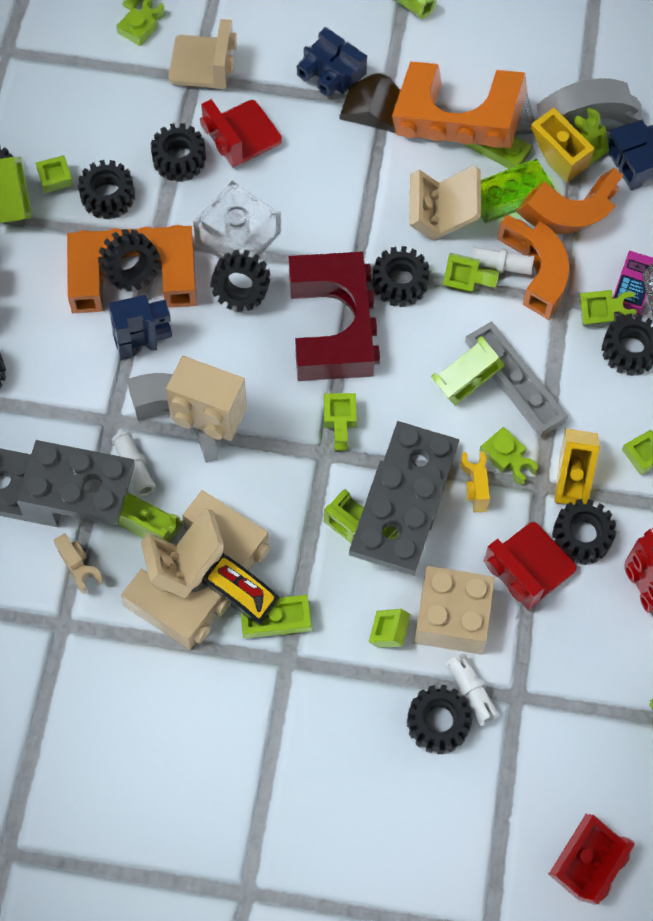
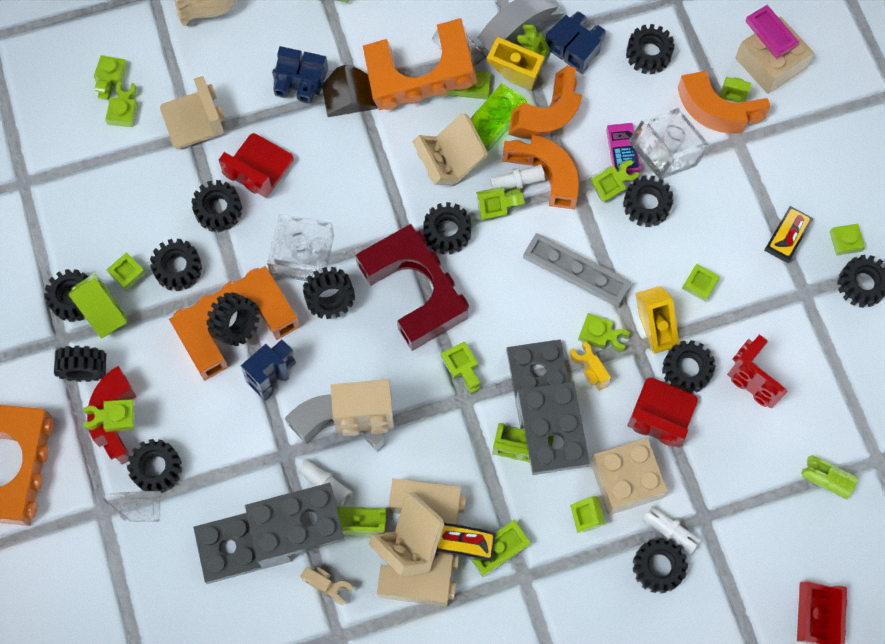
camera: 25 degrees left, 5 degrees up
hinge [431,336,505,405] -> none

